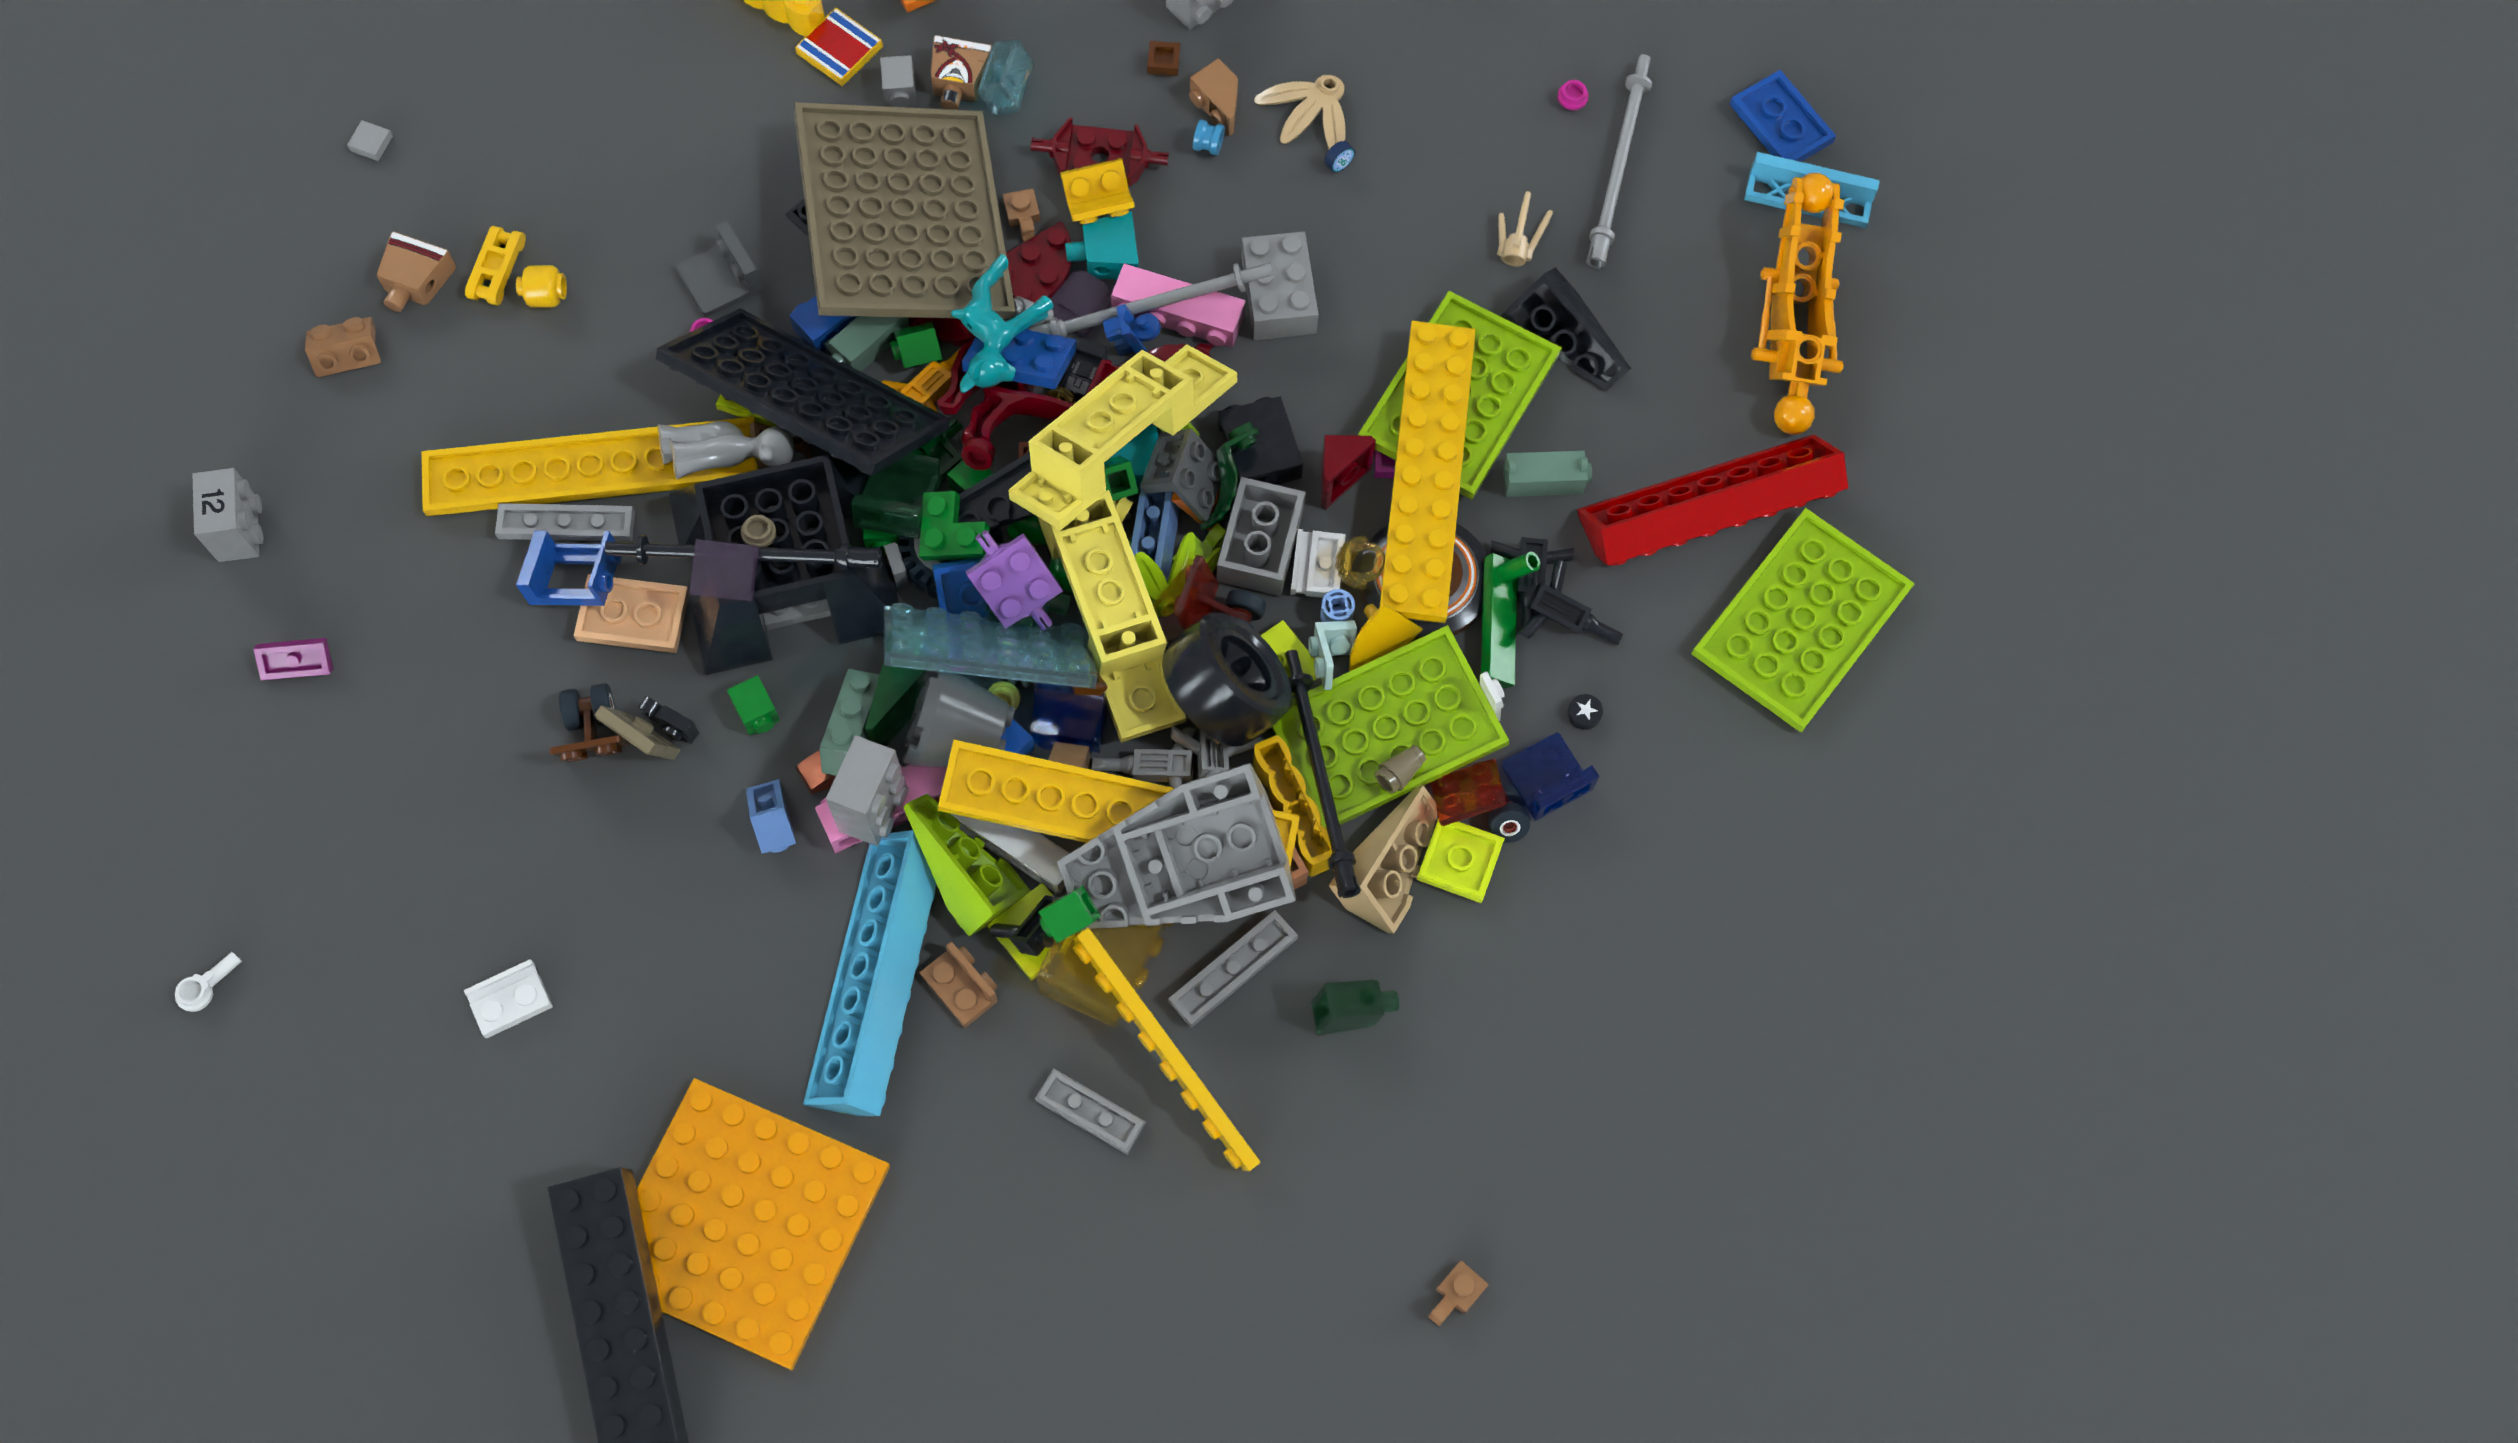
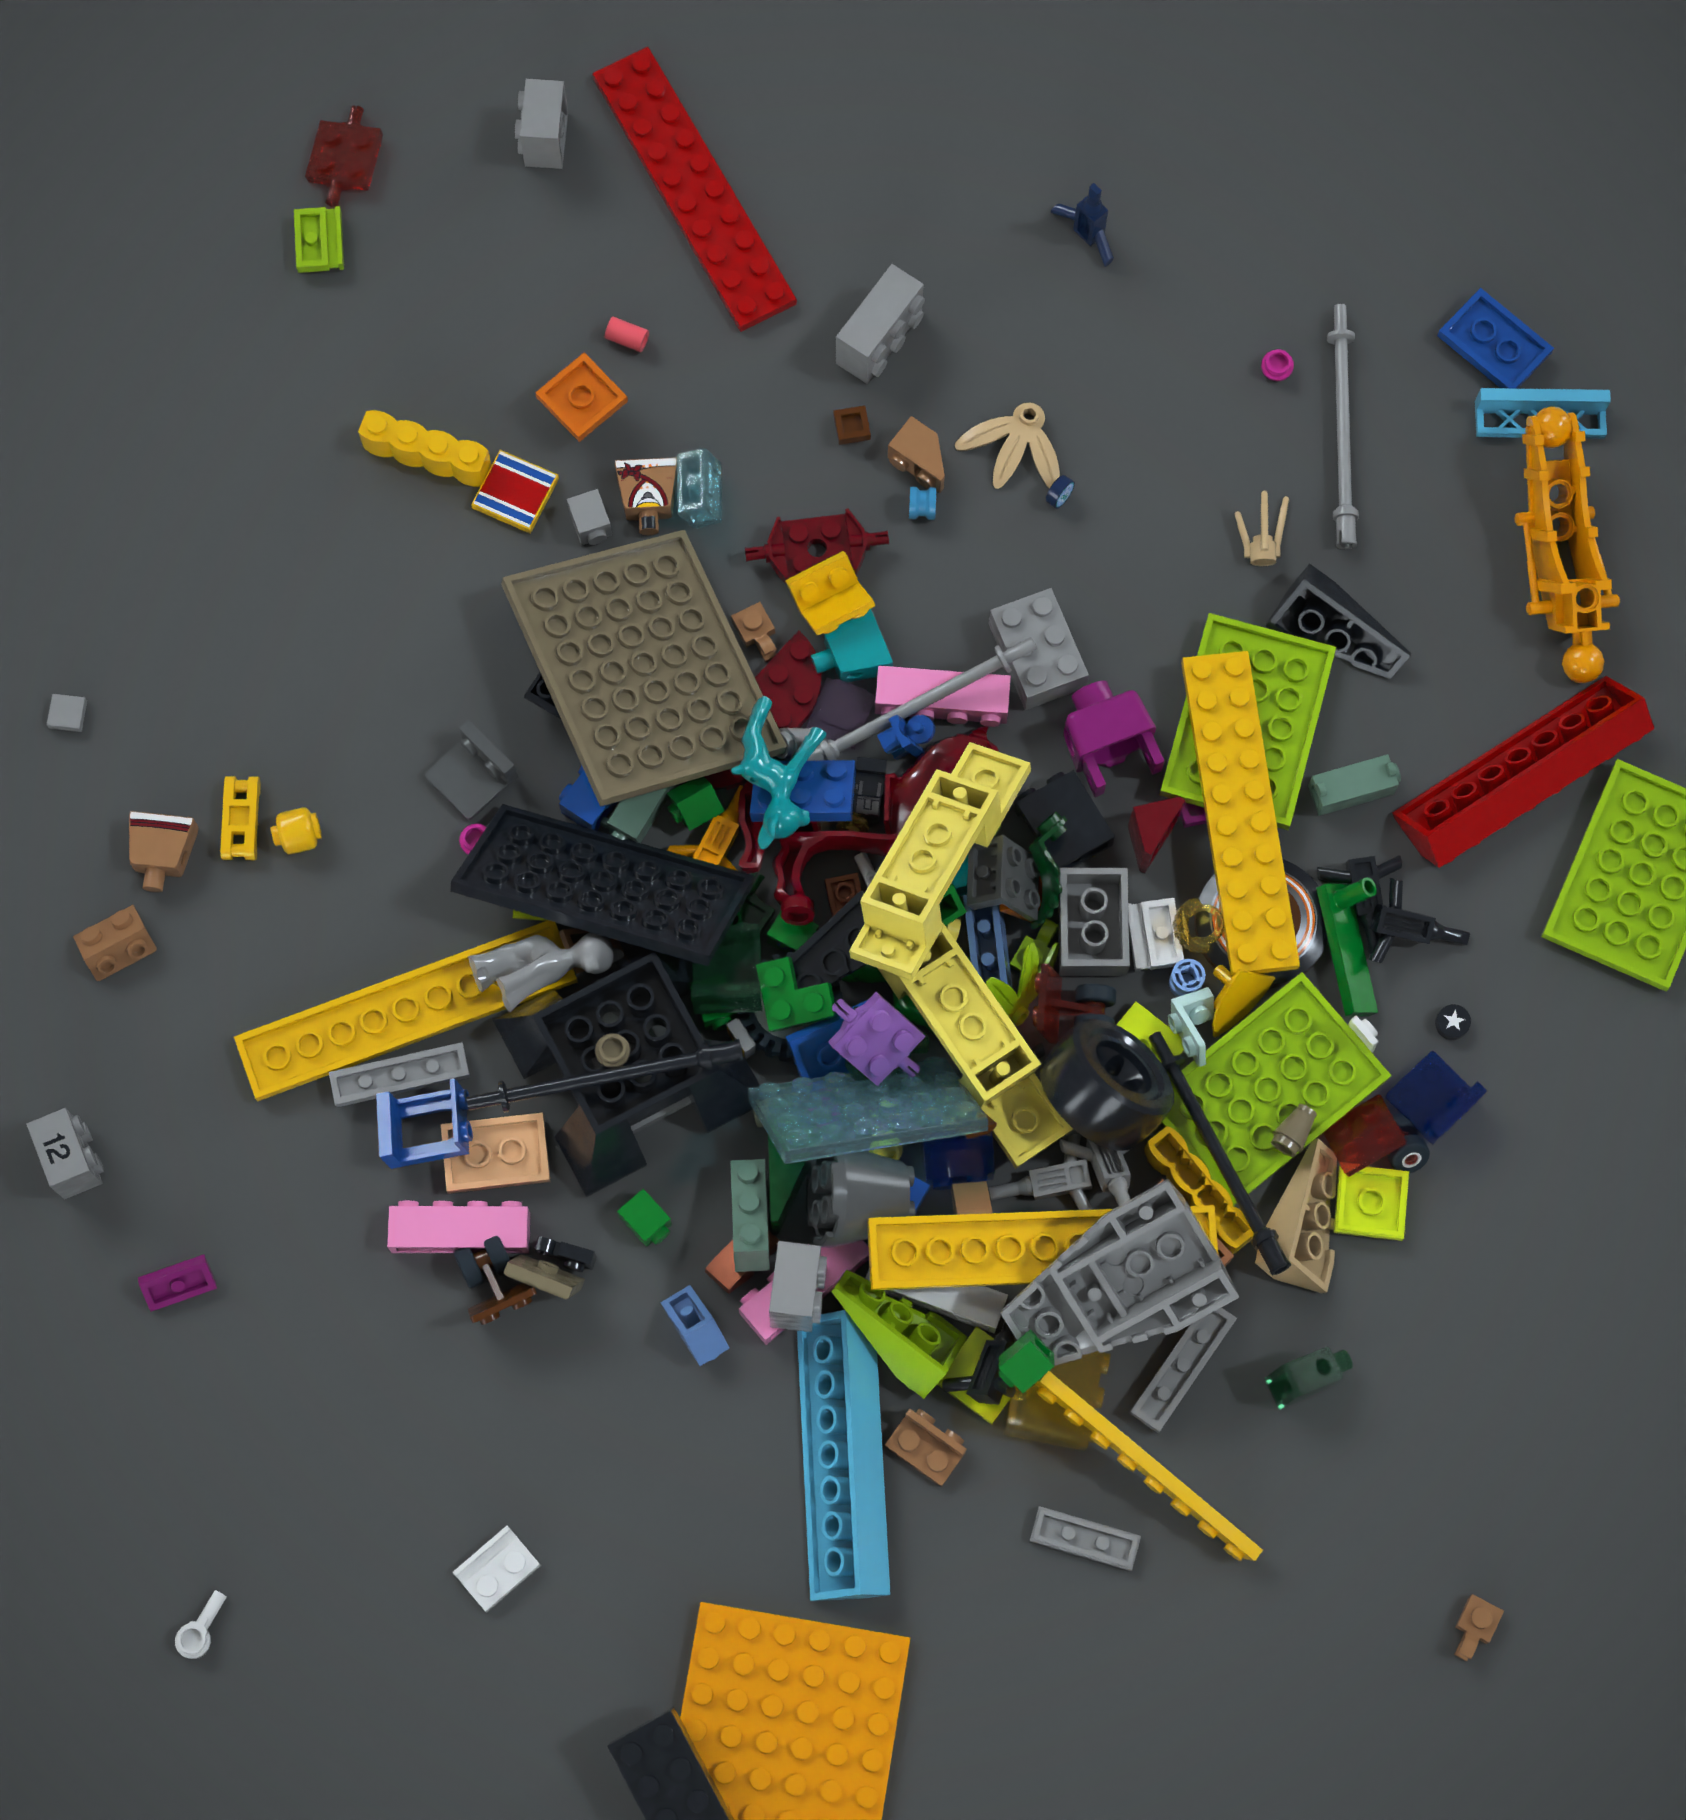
camera: 10 degrees left, 5 degrees up
clear purple piece [689,539,759,602] -> none
none -> bright pink brick [387,1200,530,1254]
none -> magenta piece [1063,680,1165,798]

